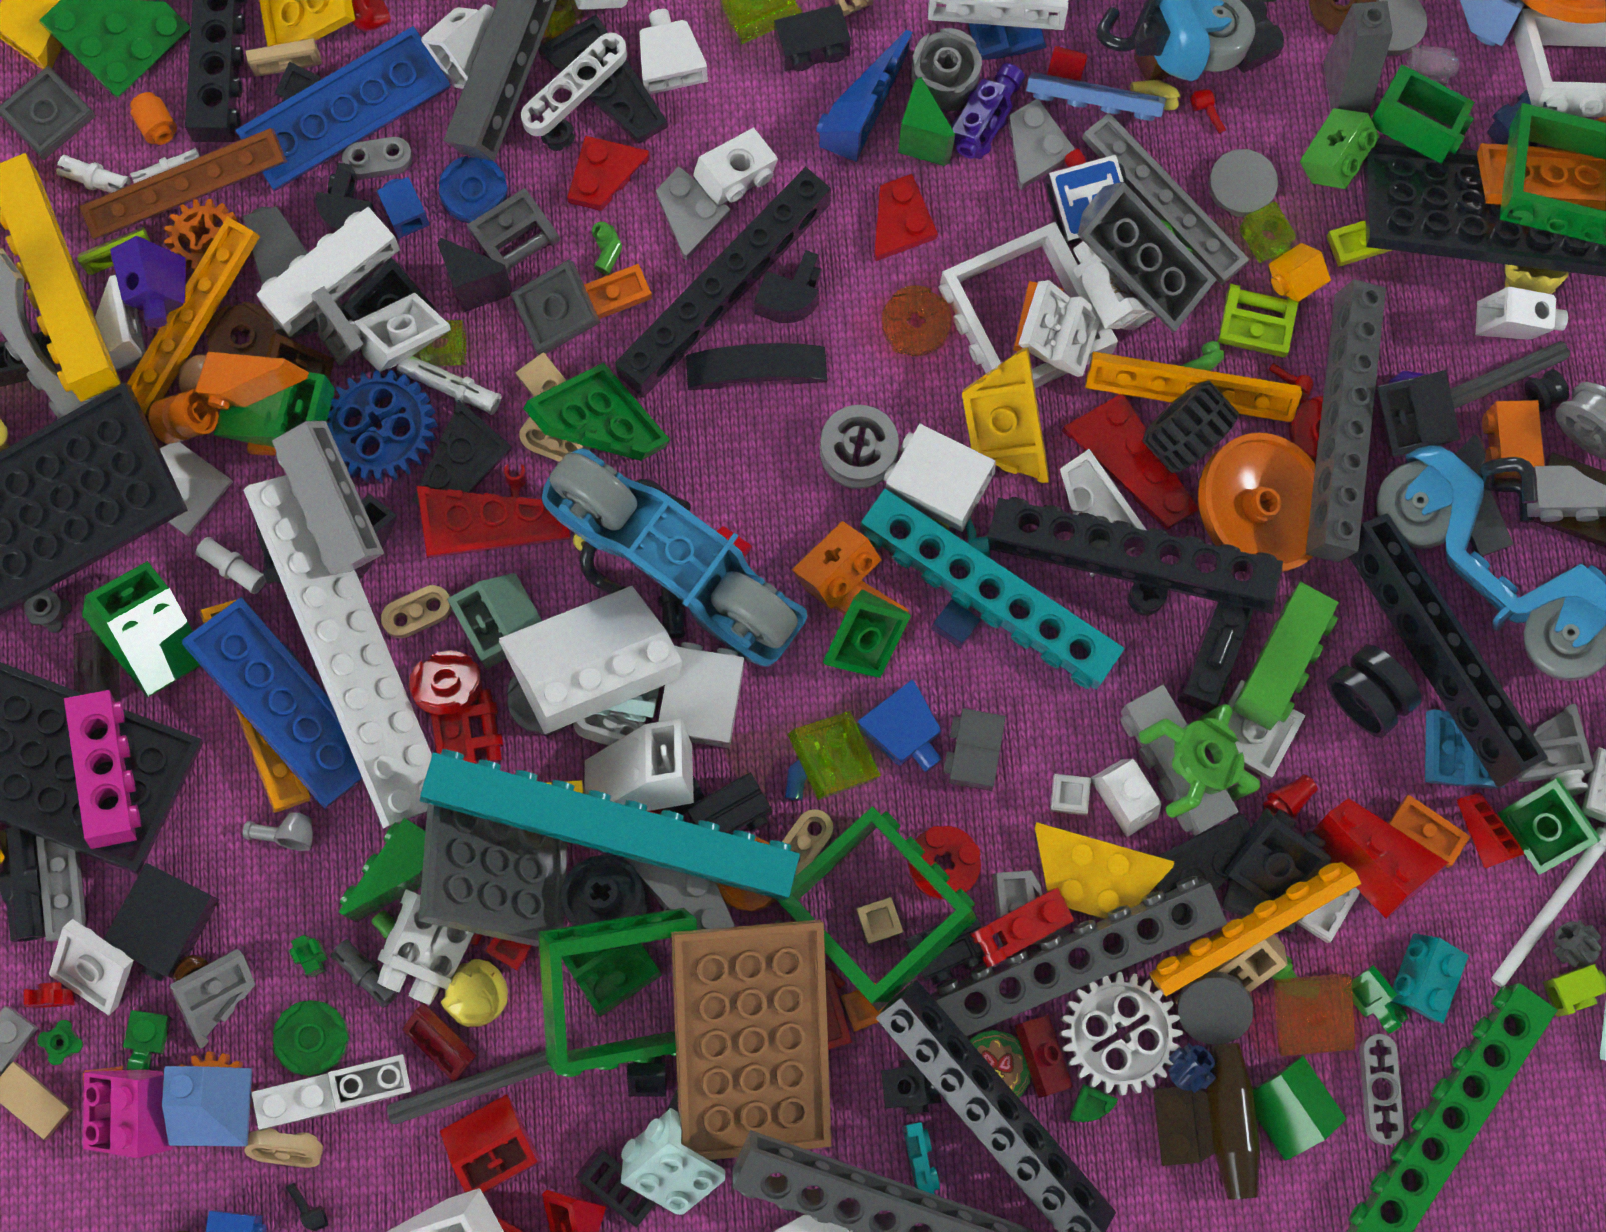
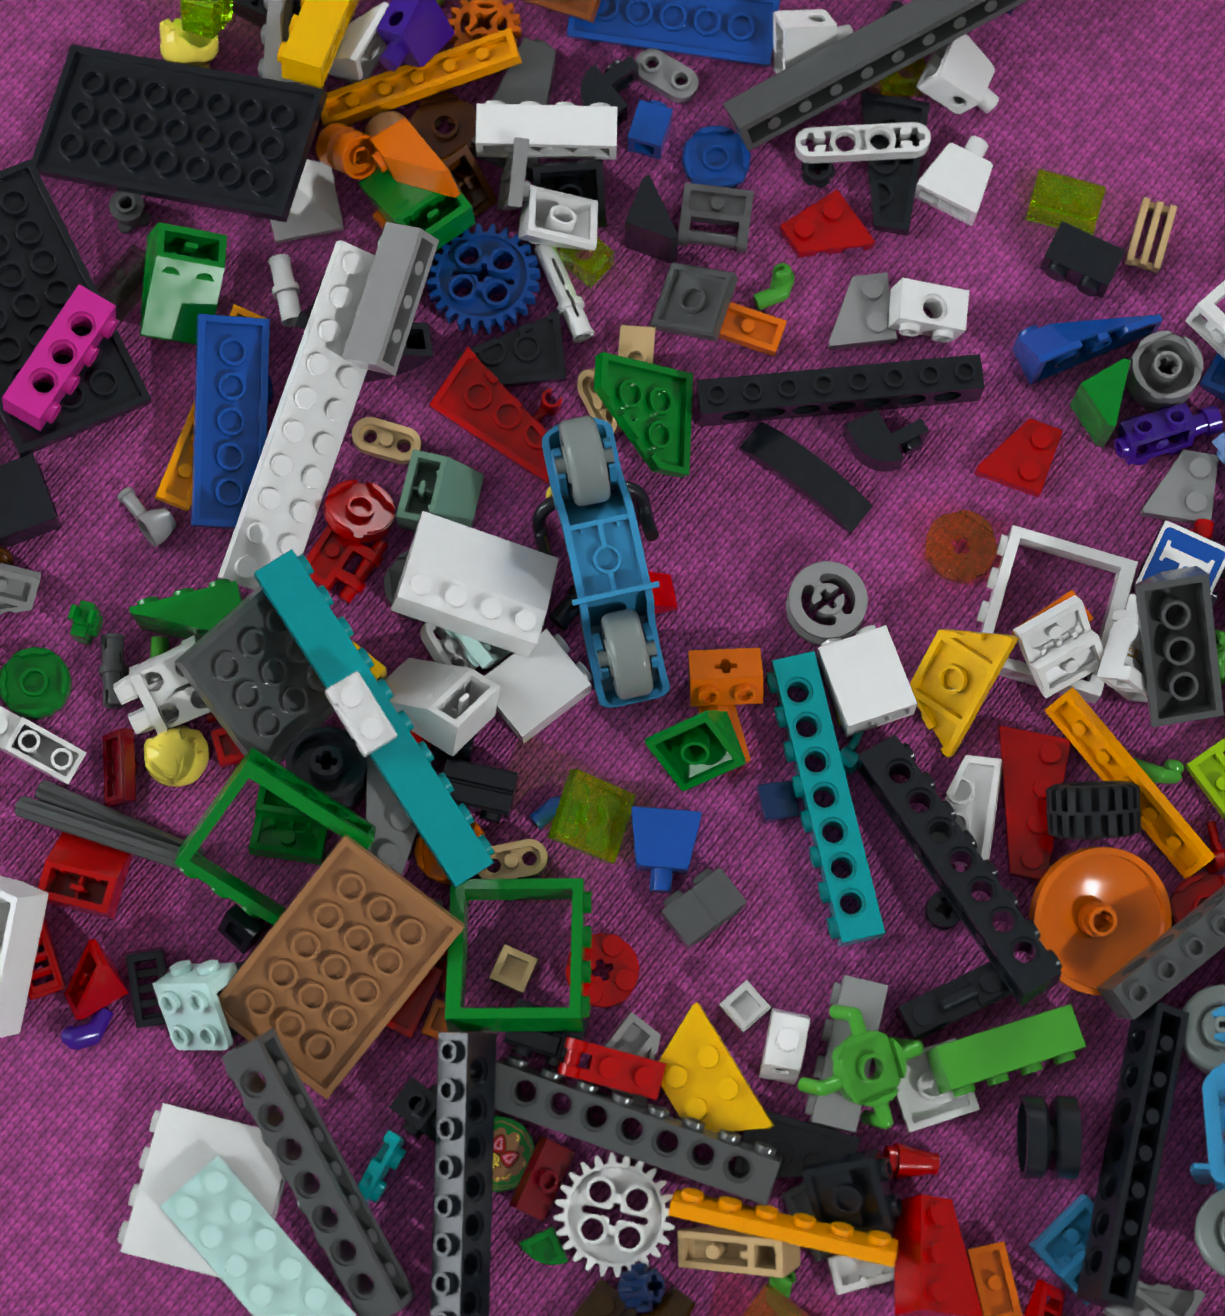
camera: 45 degrees right, 0 degrees up
dark grey tile [1178,972,1253,1045] -> none
none -> dark grey axle [15,796,180,869]
none -> white brick [325,671,397,757]

